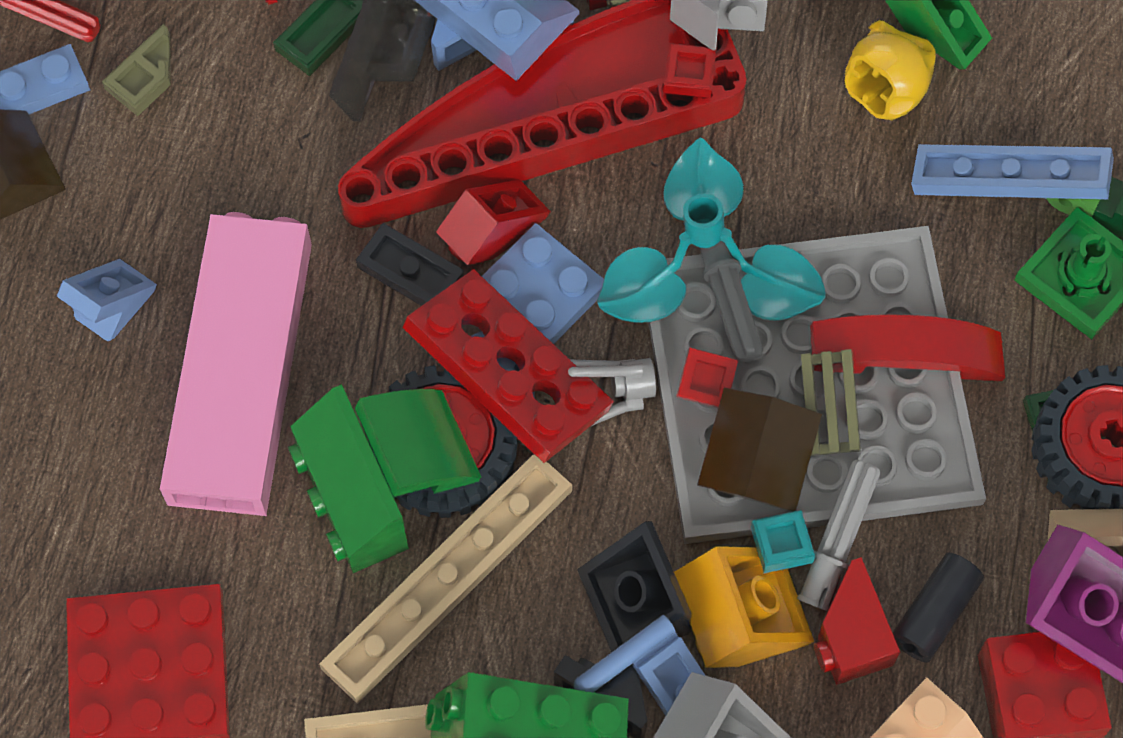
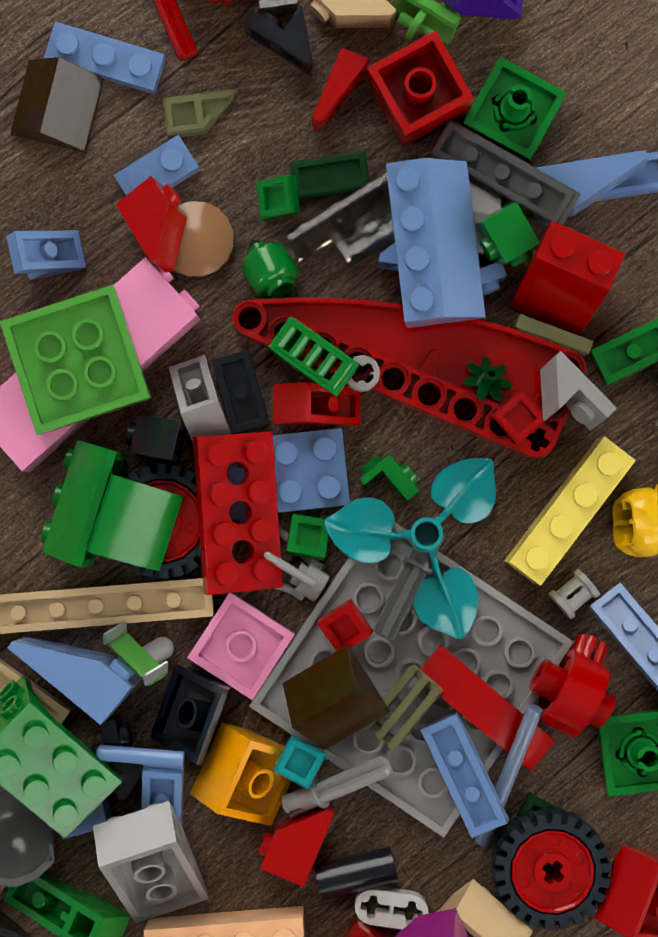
camera: 45 degrees right, 20 degrees up
none -> bright green plate [0,285,152,435]
none -> medium blue slope [7,636,141,725]
none -> piece [103,621,174,686]
none -> medium blue plate [114,135,200,195]
none -> red slope [115,176,187,273]
none -> black slope [126,414,187,464]
none -> light grey slope [169,355,231,442]
none -> medium nougat dish [173,201,234,277]
none -> bright pink plate [187,593,295,700]
none -> green head [241,241,298,299]
none -> green tile [256,174,300,221]
none -> green slope [269,316,360,397]
none -> green tile [285,514,329,561]
none -> light grey bush [347,355,380,392]
none -> white beam [355,886,428,930]
none -> green bracket [359,454,419,501]
none -> medium blue plate [421,711,509,838]
none -> dark green plant [463,356,513,402]
none -> sand blue bar [475,704,543,847]
none -> light yellow brick [504,436,636,586]
none -> red piece [529,634,616,738]
none -> light grey bush [548,568,600,620]

